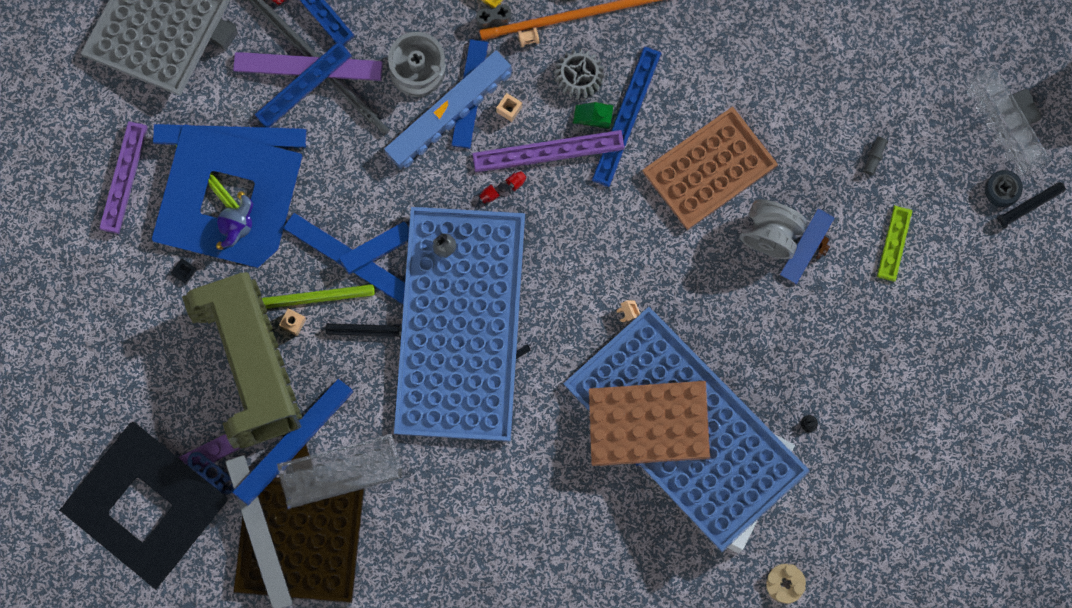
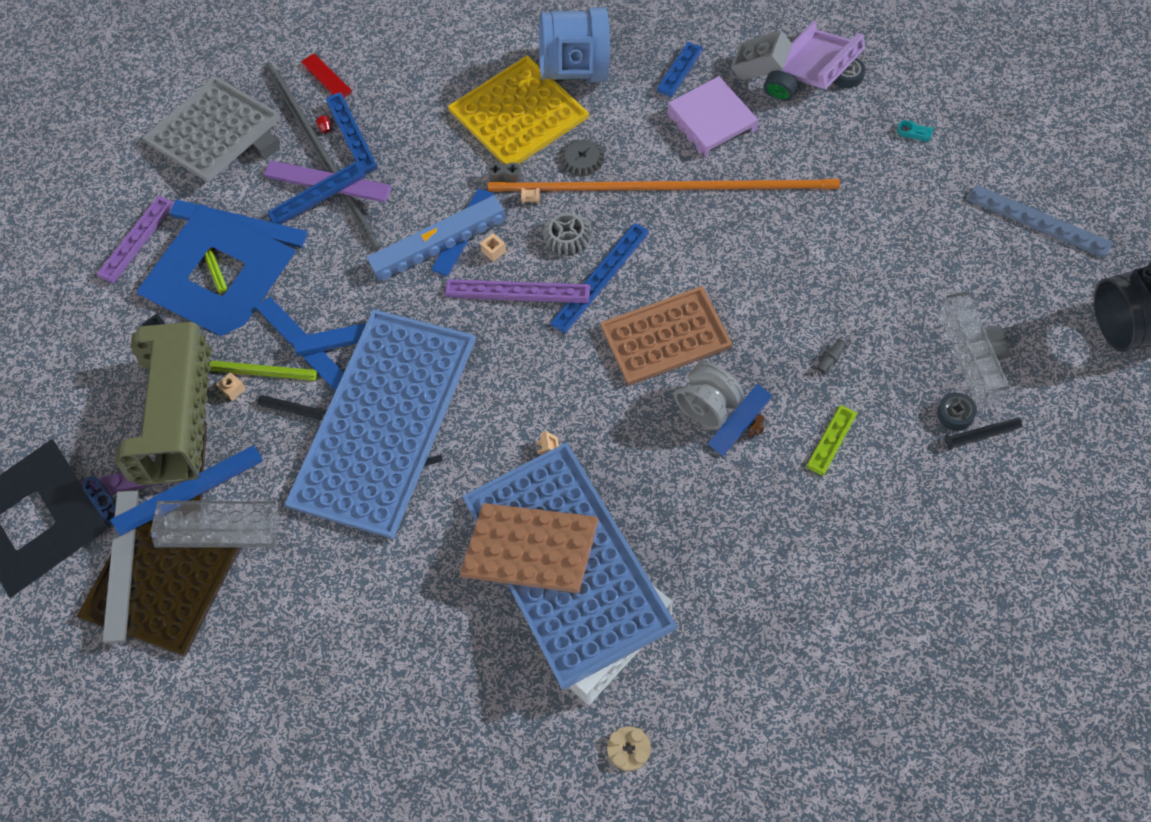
camera: 25 degrees right, 15 degrees down
piece [216,191,253,250] -> none
light grey piece [388,32,446,97] -> none
dark grey piece [432,233,456,258] -> none
red hose [479,184,499,204] -> none
red hose [506,171,526,191] -> none
green slope [573,102,614,129] -> none
black piece [801,415,818,432] -> none

